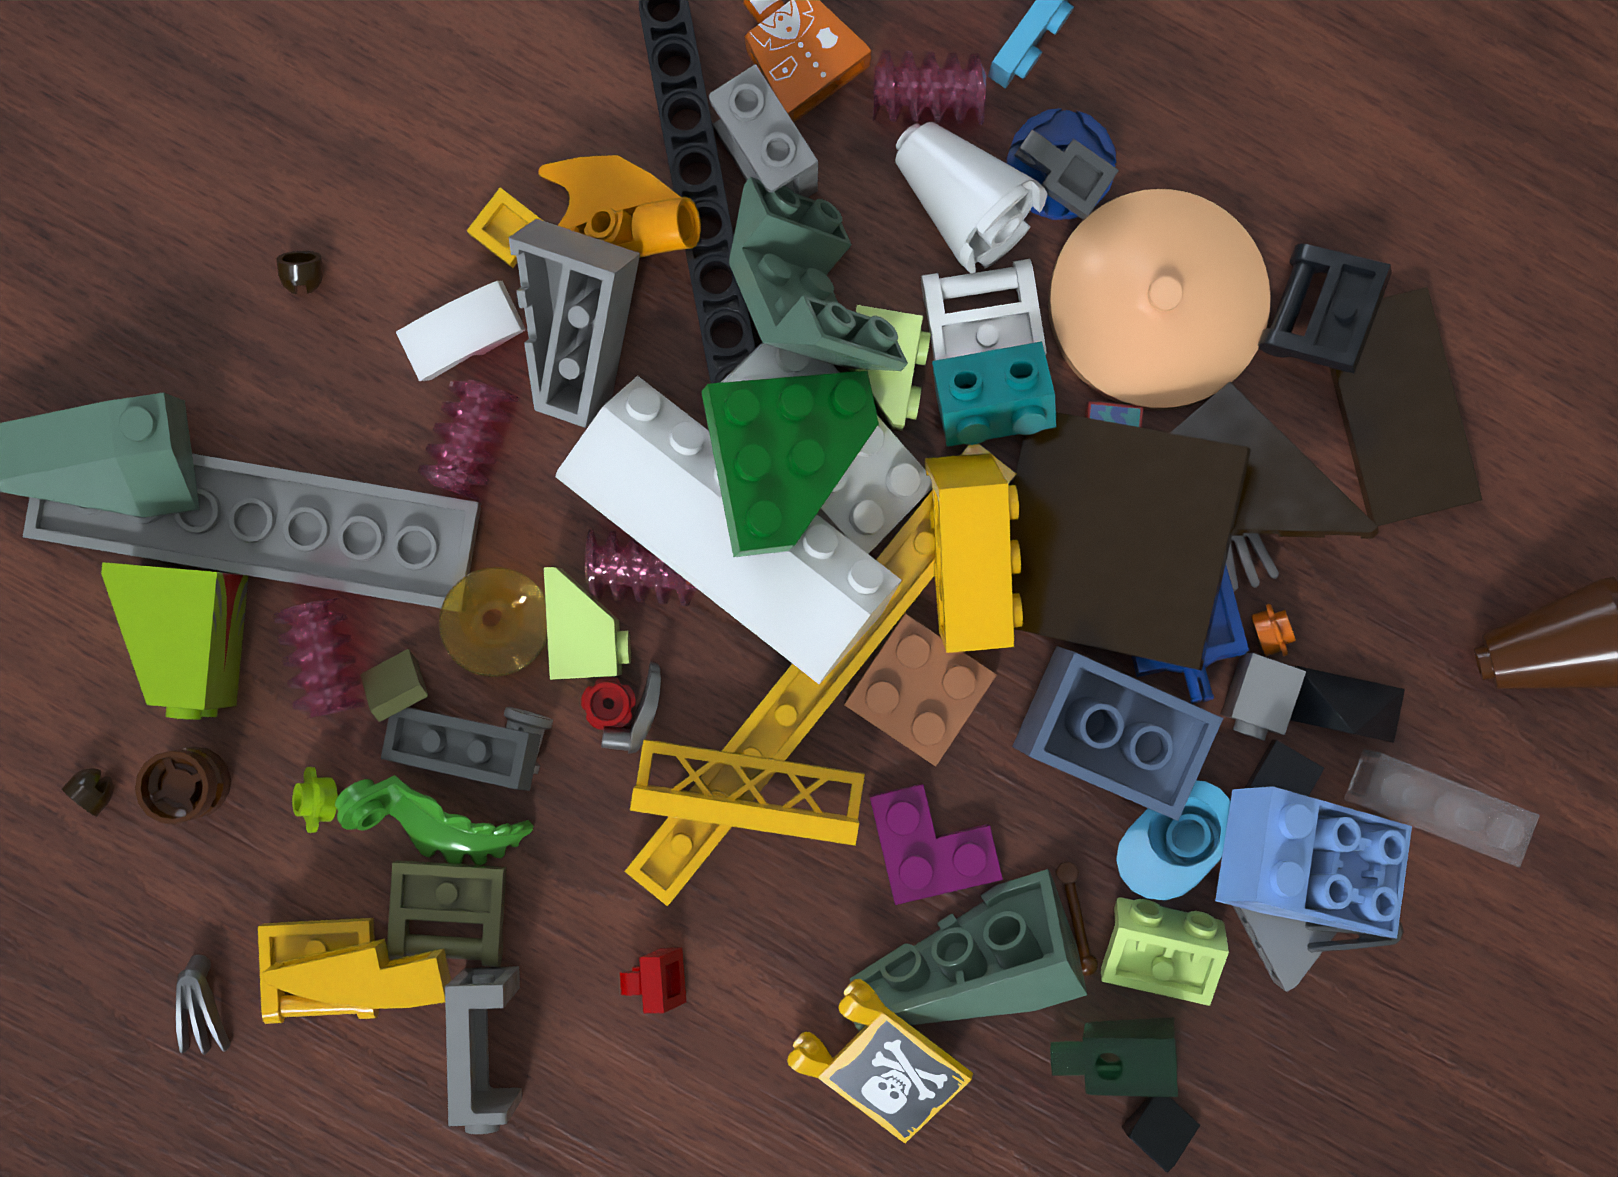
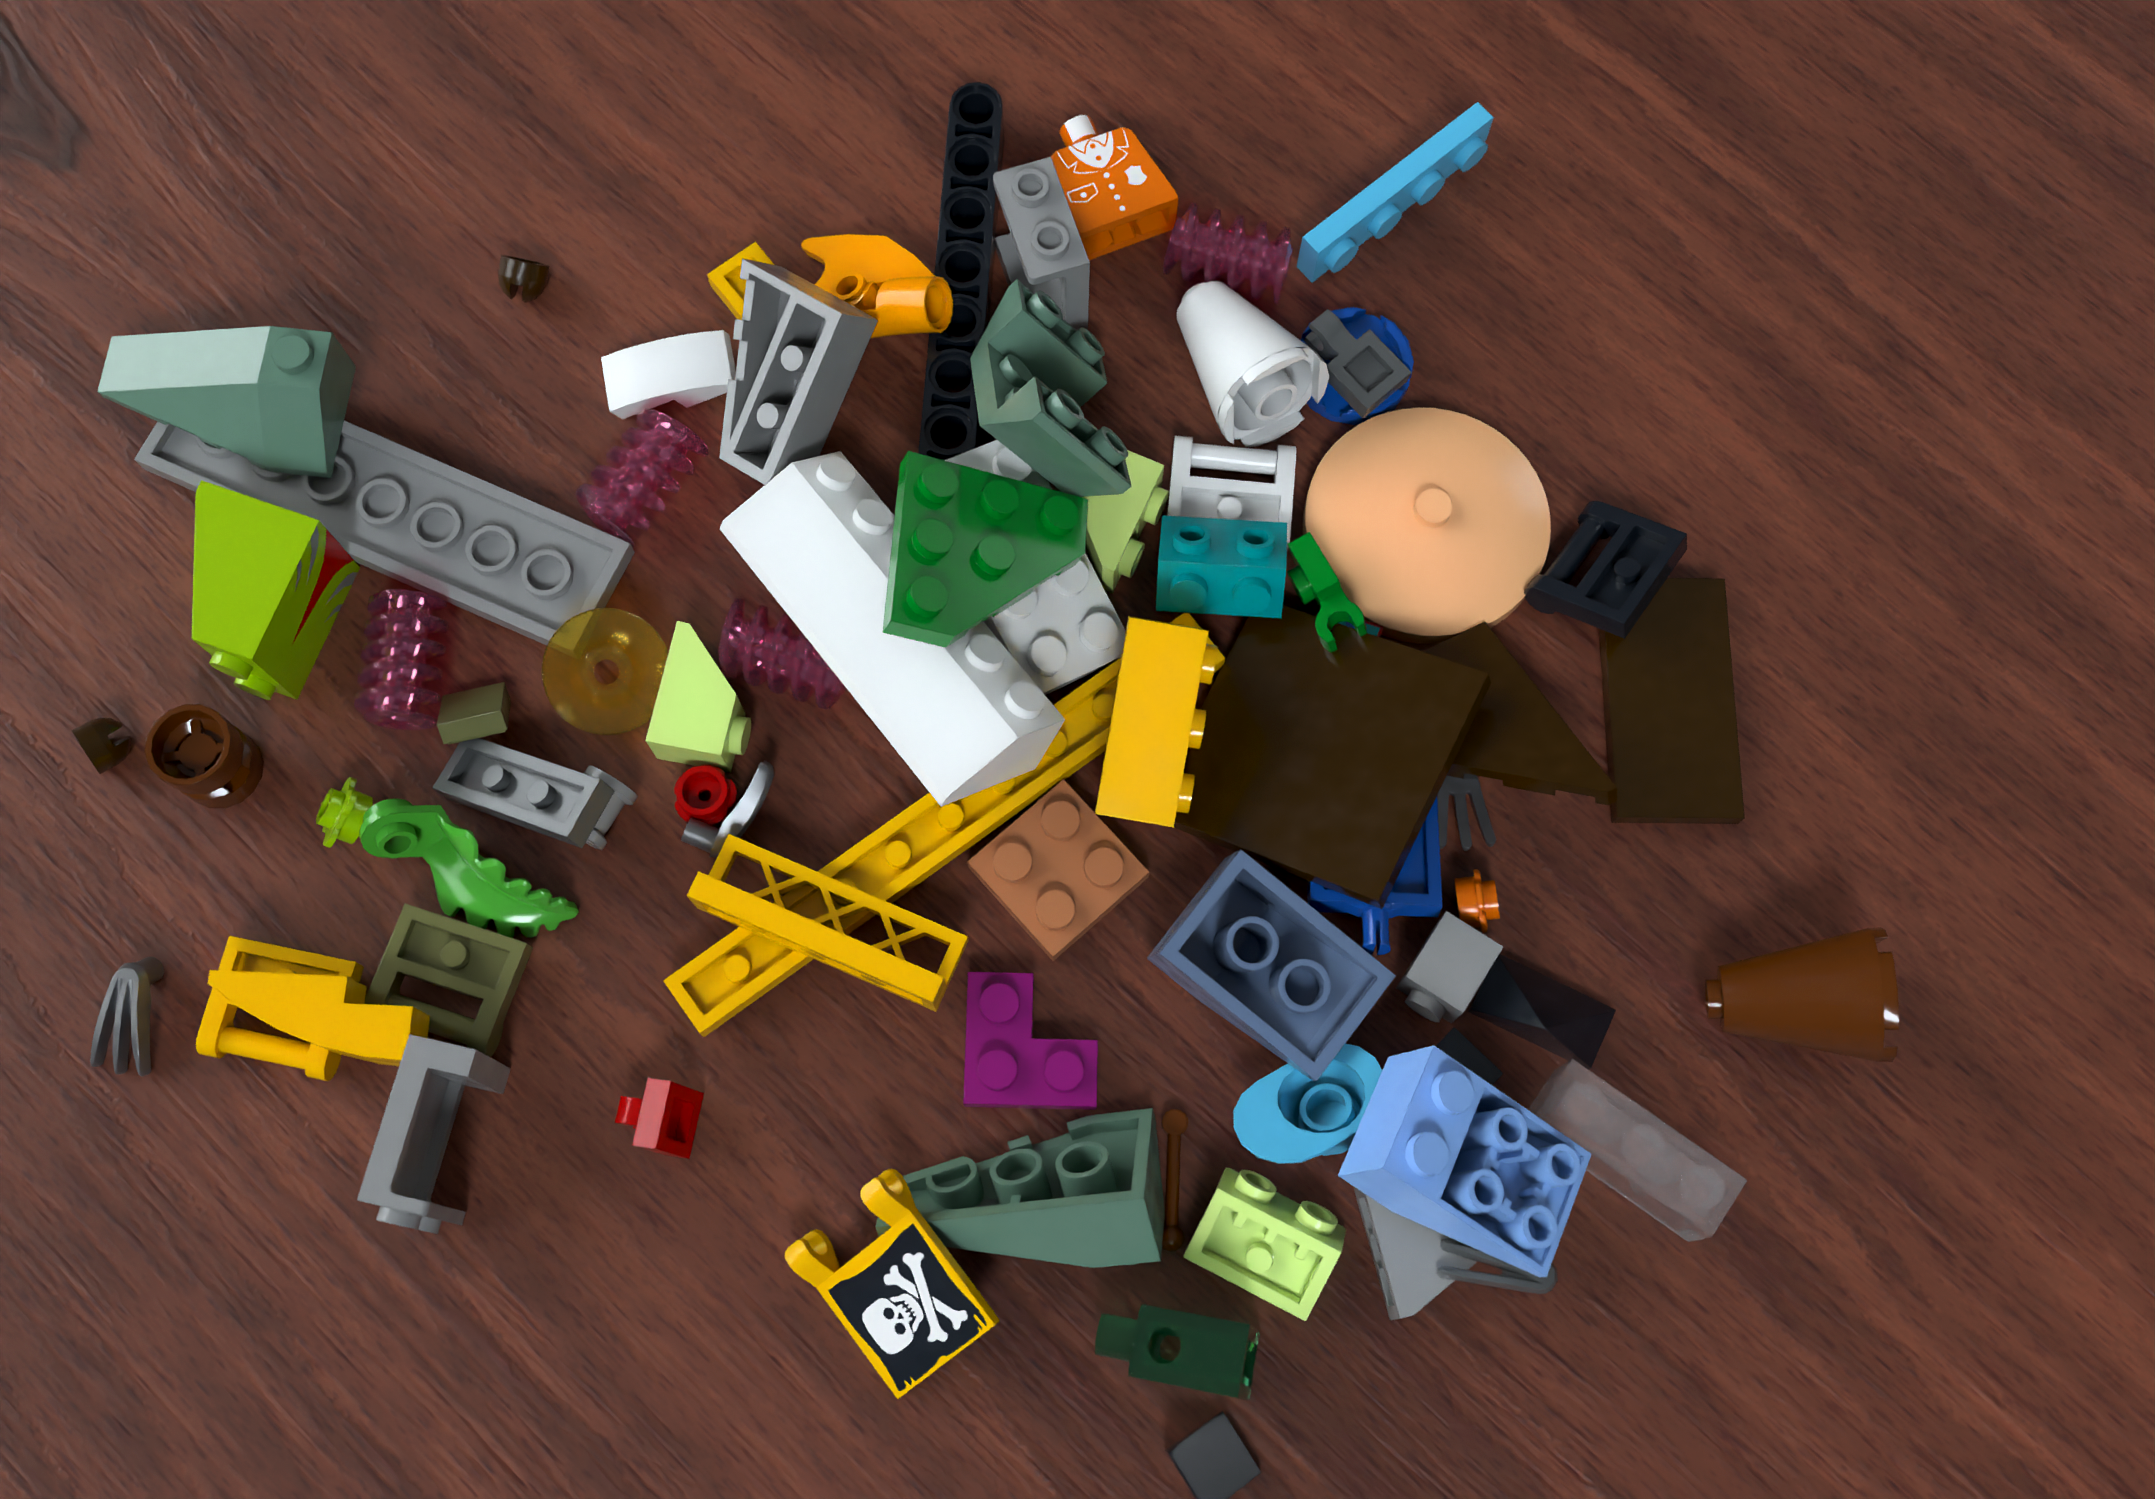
camera: 10 degrees right, 15 degrees down
none -> green plate [1286,532,1367,653]

